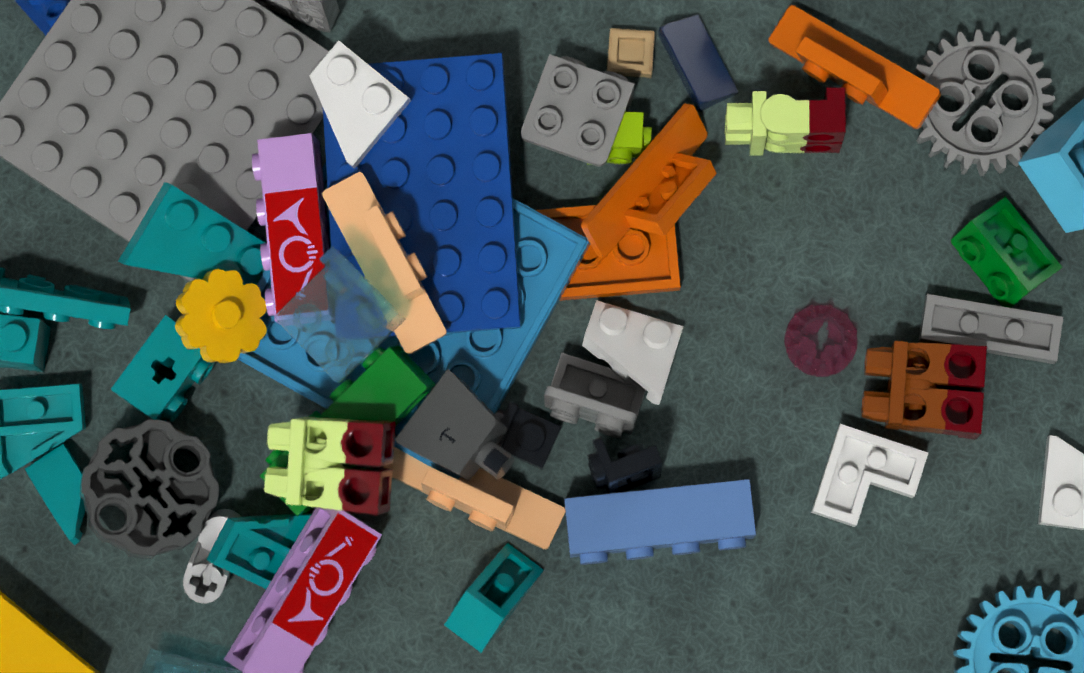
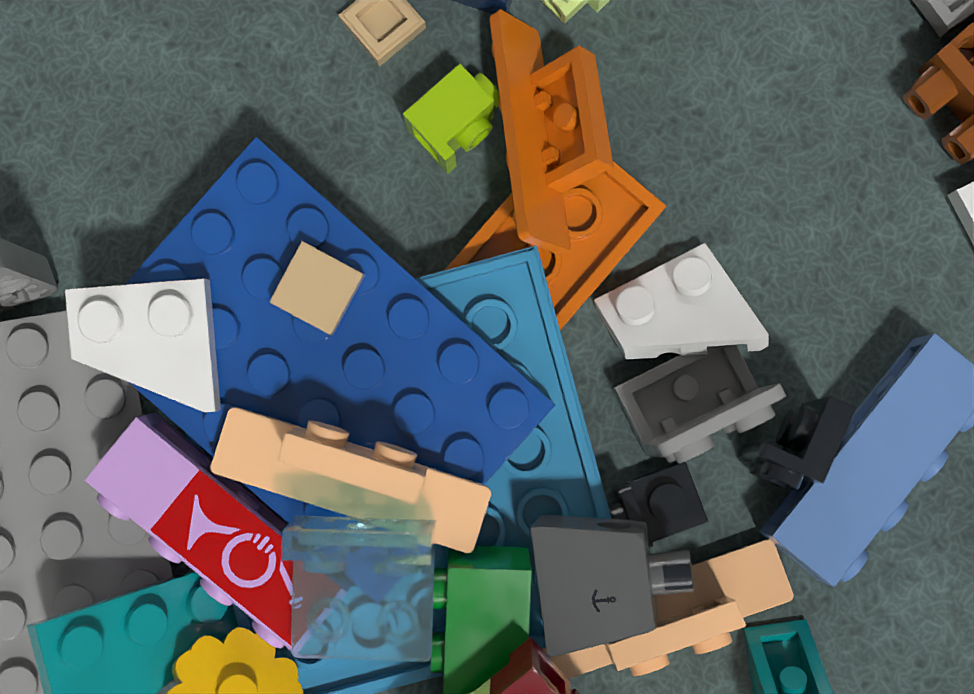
camera: 45 degrees left, 5 degrees up
light grey bracket [521,54,635,167] -> none
clear pink gear [784,305,857,377] -> none
none -> tan tile [270,241,365,335]

